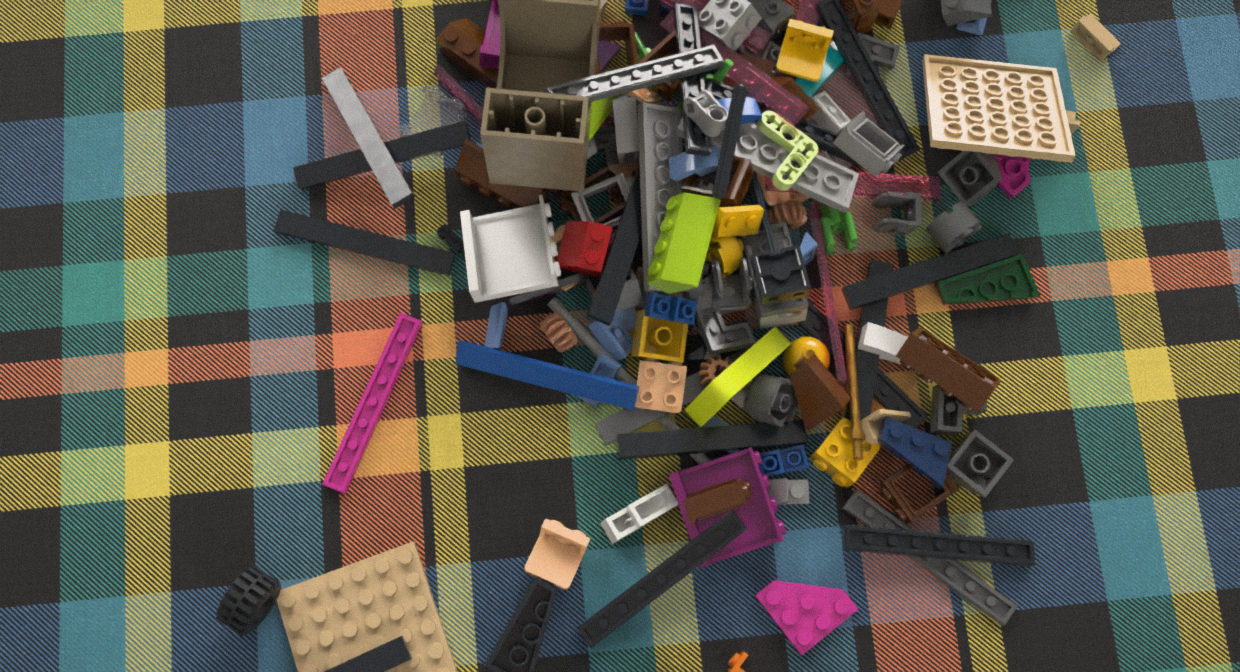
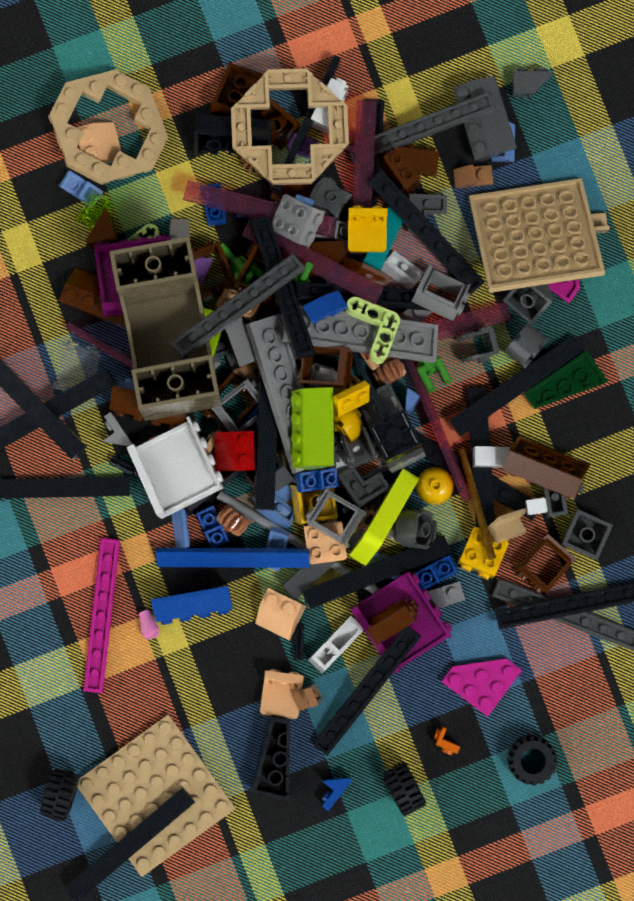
camera: 15 degrees left, 10 degrees up
medium blue slope [669,146,719,182] -> none
light grey piece [683,90,728,137] -> none
black axle [712,84,747,199] -> none
reddish brown slope [789,354,851,431] -> none
dark blue wing [877,417,952,489] -> none
tan panel [1070,14,1120,61] -> none
none -> light grey slope [103,412,133,446]
none -> bright pink cone [139,610,160,640]
none -> blue slope [151,586,233,625]
none -> blue slope [195,504,229,548]
none -> light nougat slope [255,588,306,641]
none -> medium nougat slope [293,683,323,711]
none -> black axle [294,622,304,660]
none -> light grey window [306,489,368,548]
none -> medium nougat slope [453,164,493,189]
none -> white slope [525,498,548,515]

